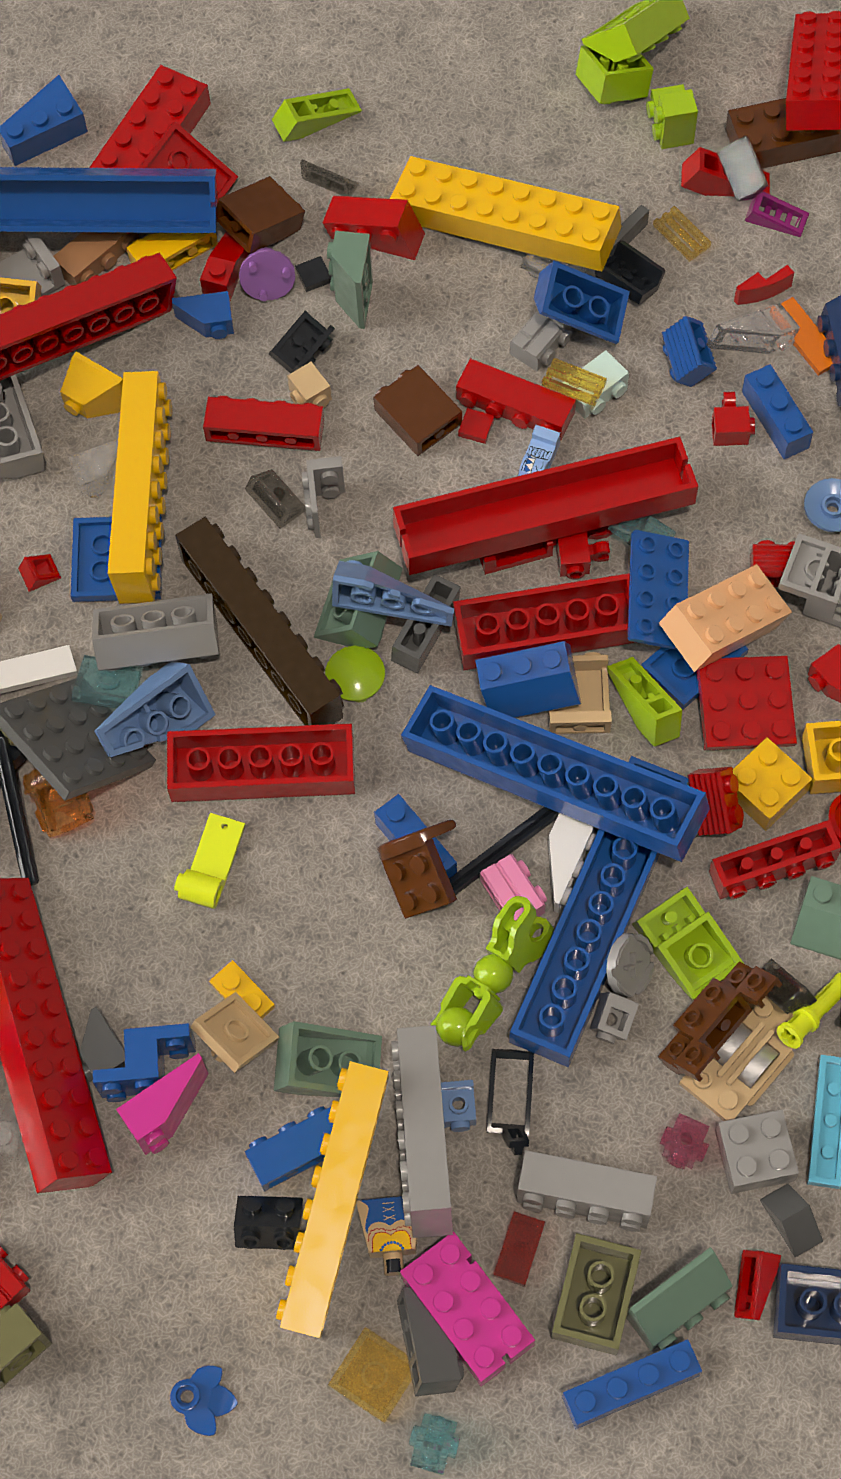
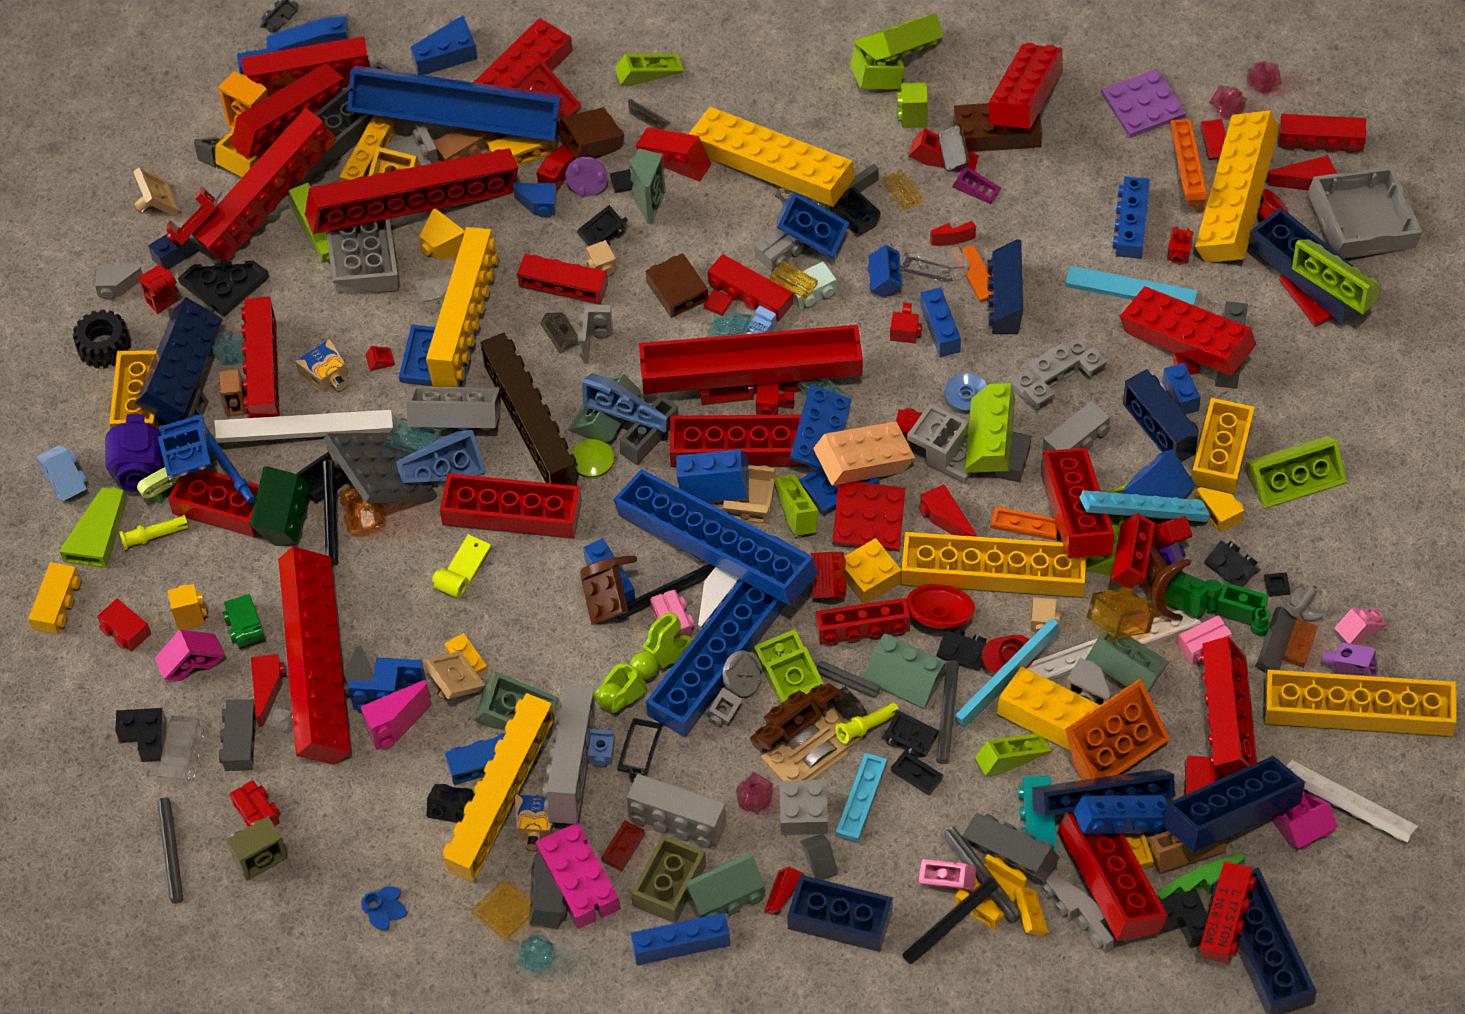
camera: 10 degrees right, 10 degrees down
none -> clear light blue slope [707,313,752,337]
none -> dark grey axle [816,661,881,698]

